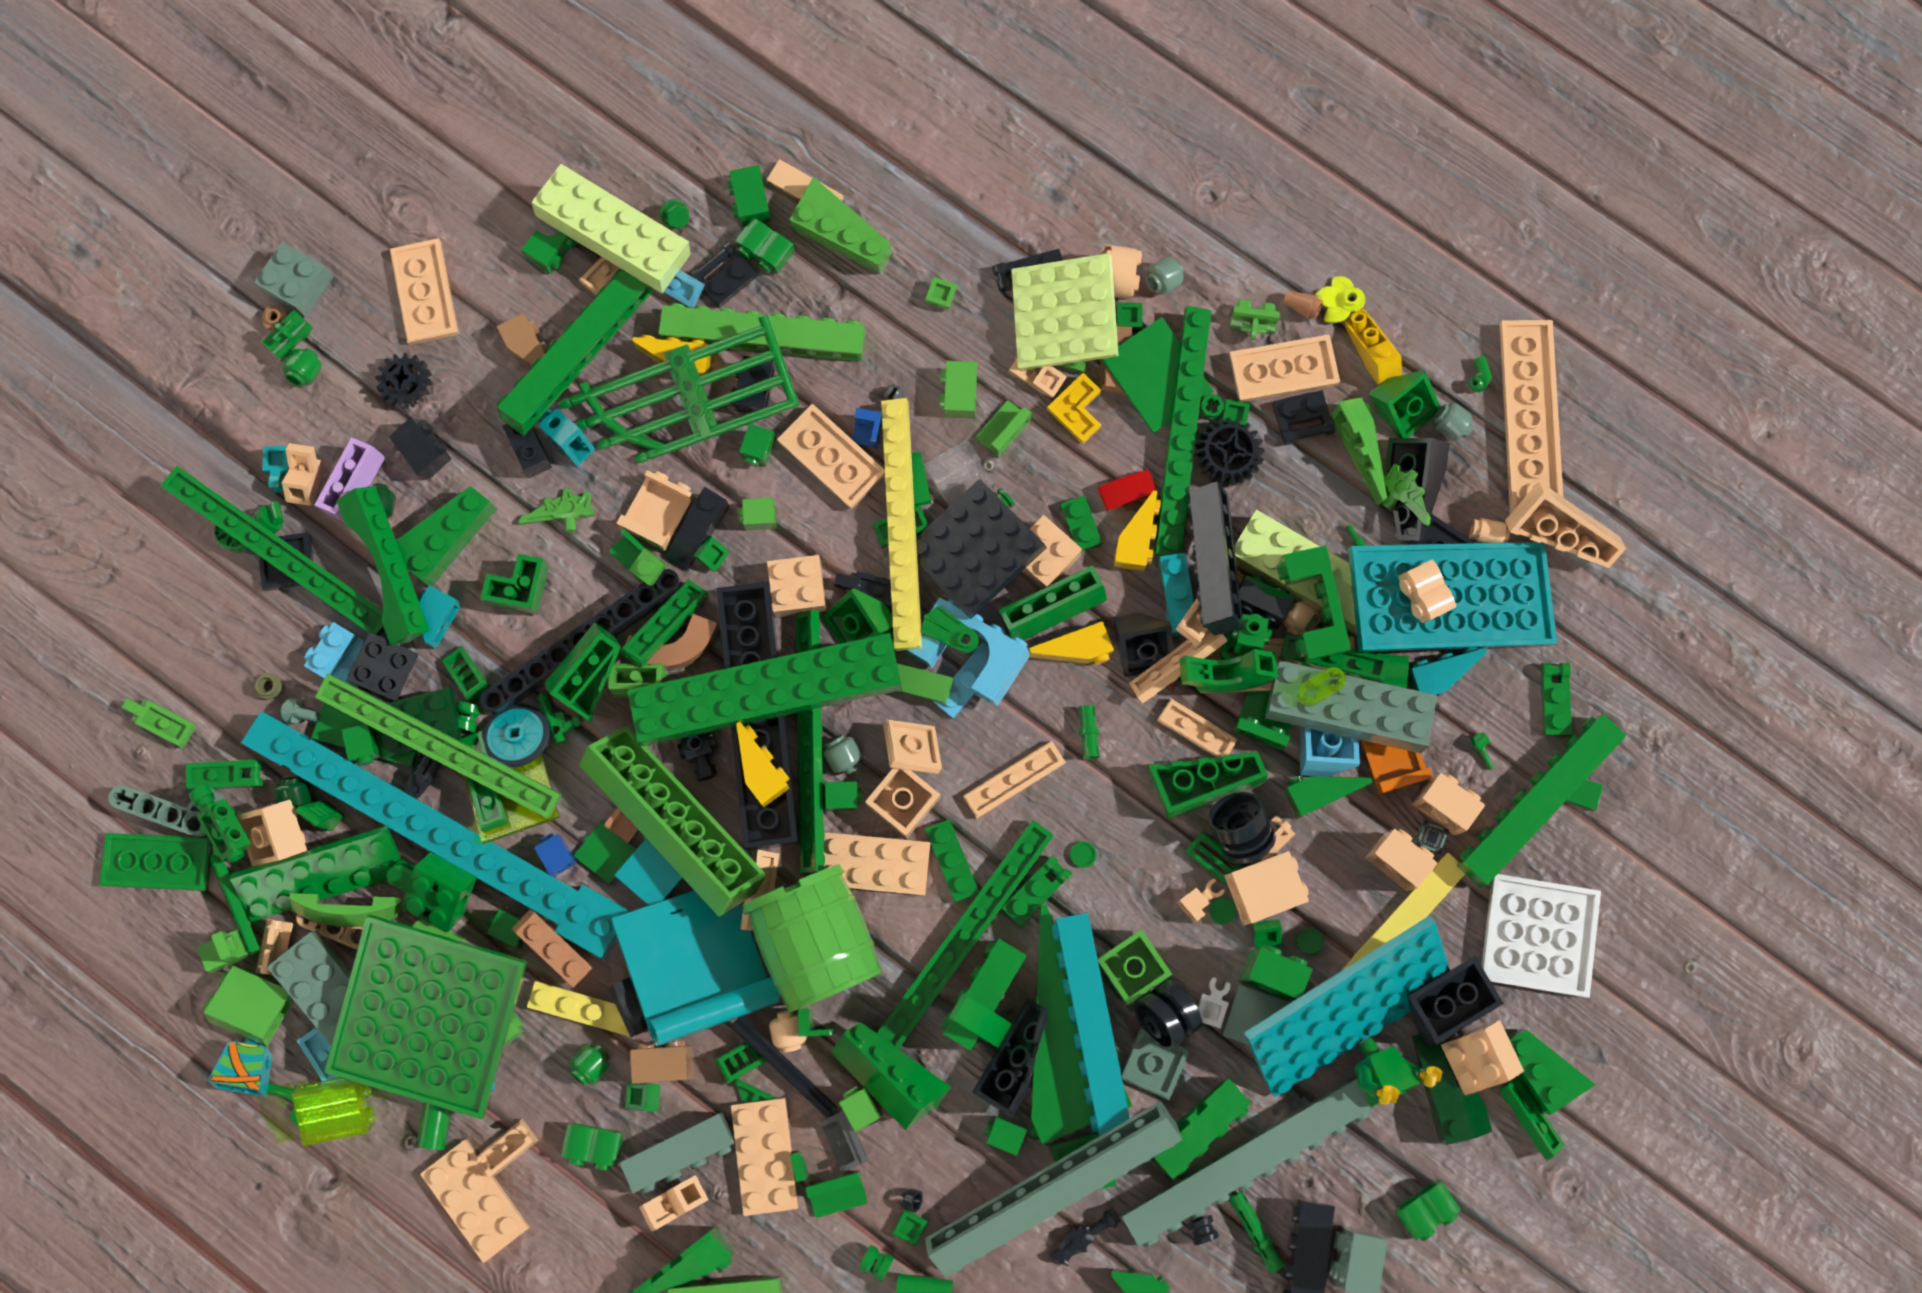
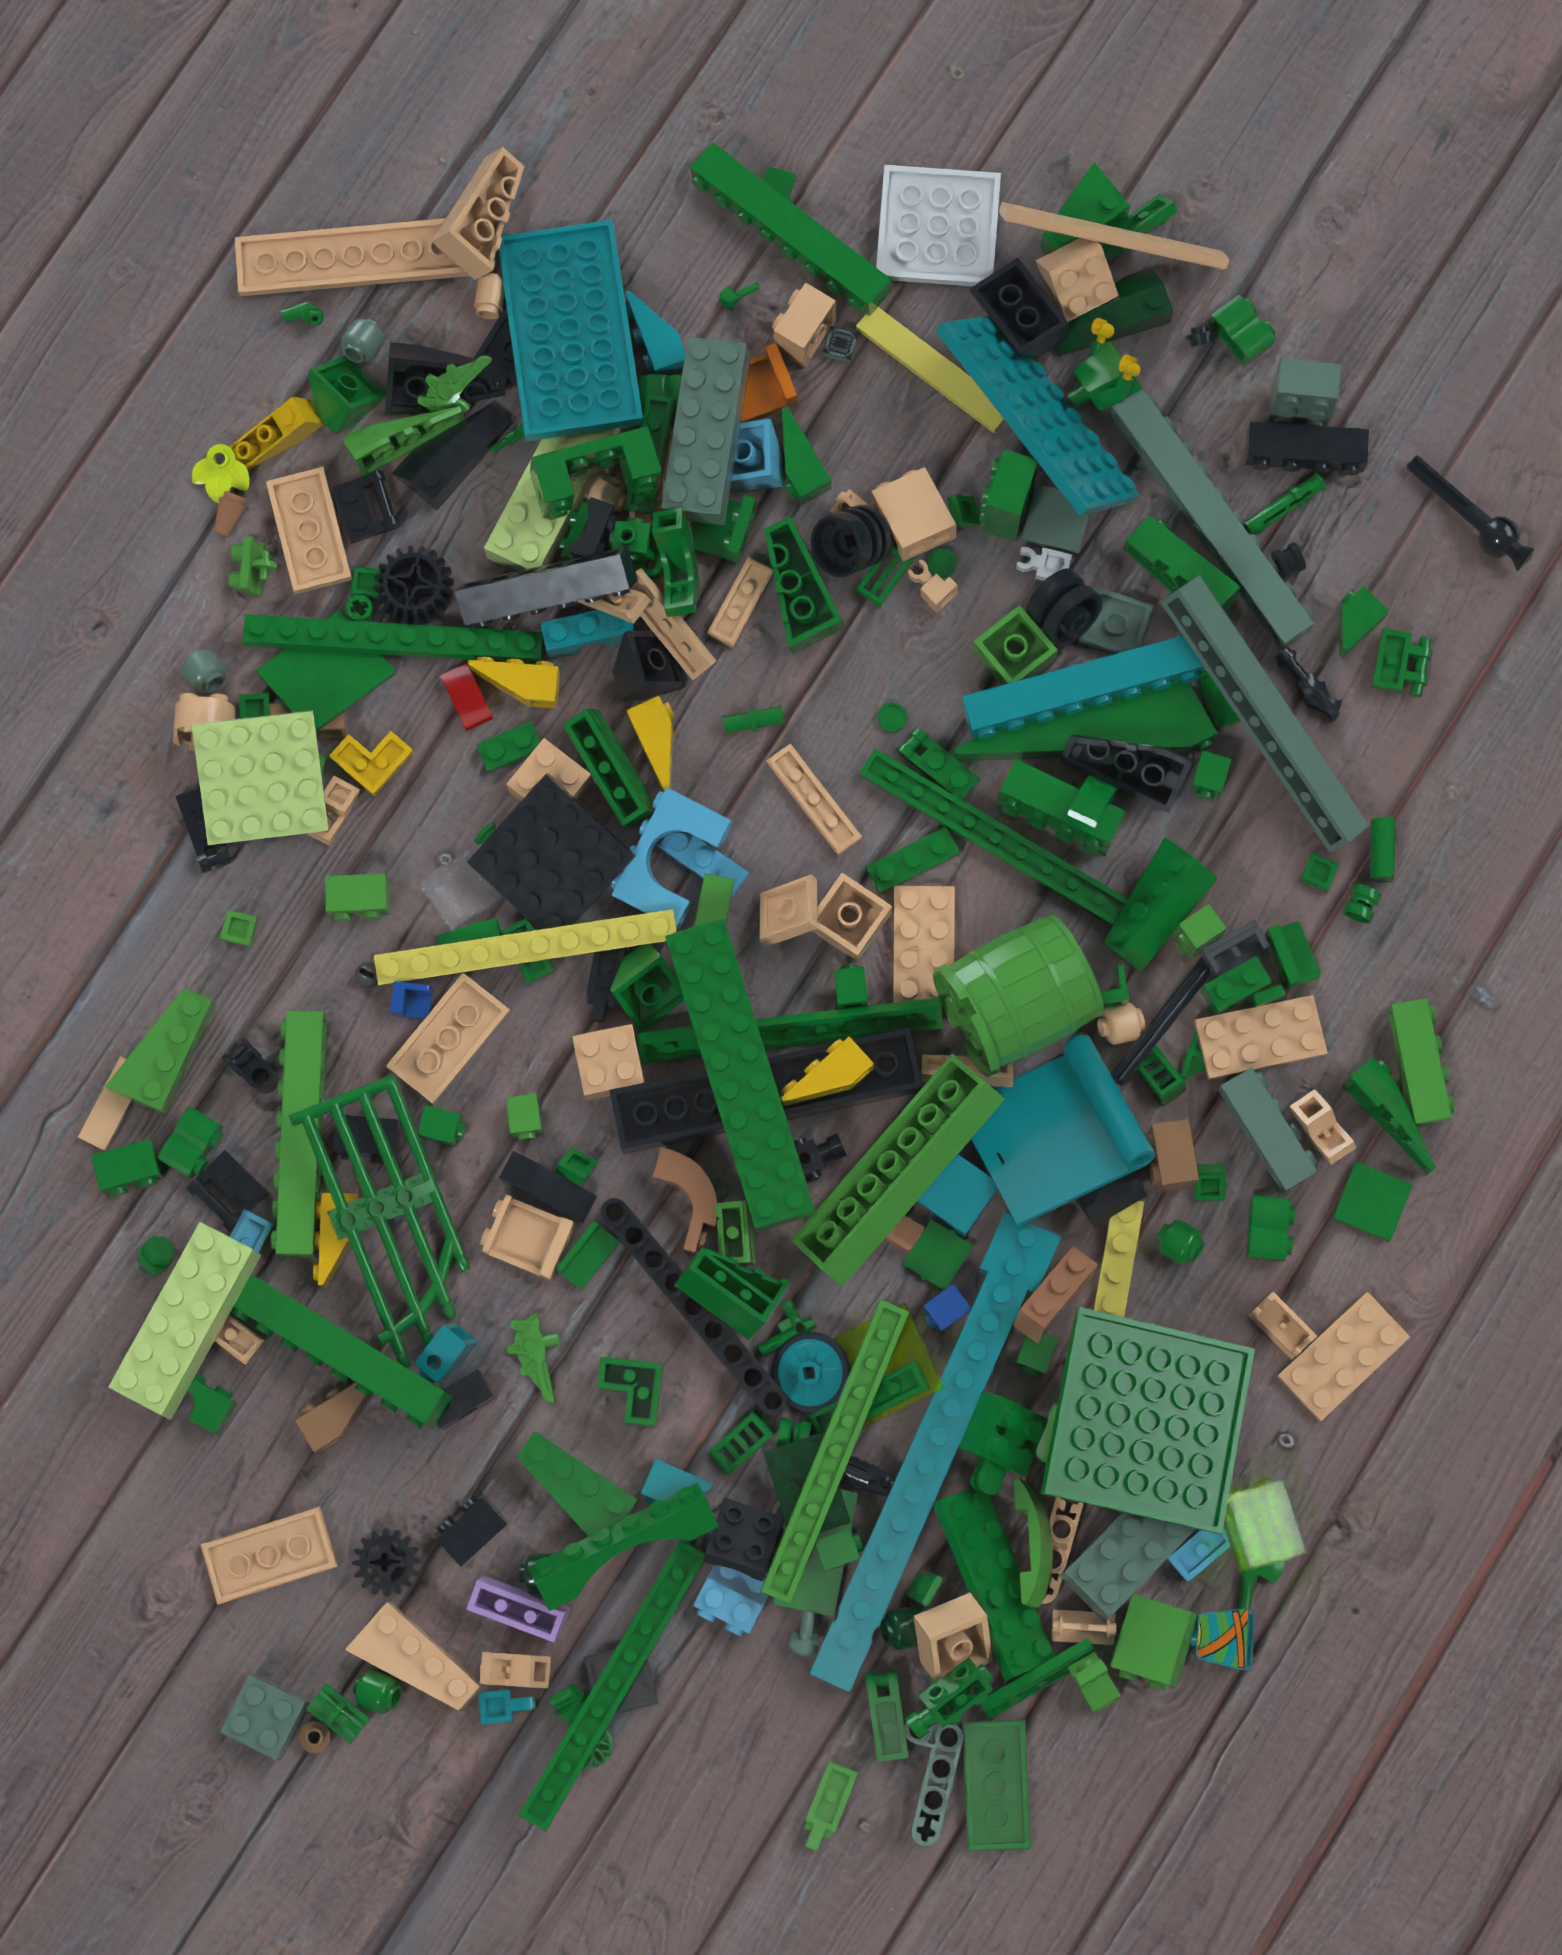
camera: 90 degrees left, 0 degrees up
olive plate [255,673,282,699] -> none
green brick [416,1102,451,1150] -> none
green tile [621,579,708,668] -> none
bright green plate [629,549,667,586] -> none
sand green head [823,734,862,775] -> none
black hinge [900,1189,923,1213] -> none
green piece [921,605,979,653] -> none
bright green panel [976,401,1032,458] -> none
green piece [1296,928,1323,955] -> none
clear neon green beam [1297,667,1346,707] -> none
light nougat brick [1365,829,1437,892] -> none
light nougat brick [1399,559,1456,623] -> none
green plate [1540,663,1572,736] -> none
none -> black piece [222,1037,279,1094]
none -> light nougat wedge [345,1602,483,1710]
none -> black wedge [392,404,513,510]
none -> light nougat tile [999,202,1229,270]
none -> black plate [1186,325,1216,347]
none -> green brick [1200,956,1272,1016]
none -> green tile [1332,1161,1413,1242]

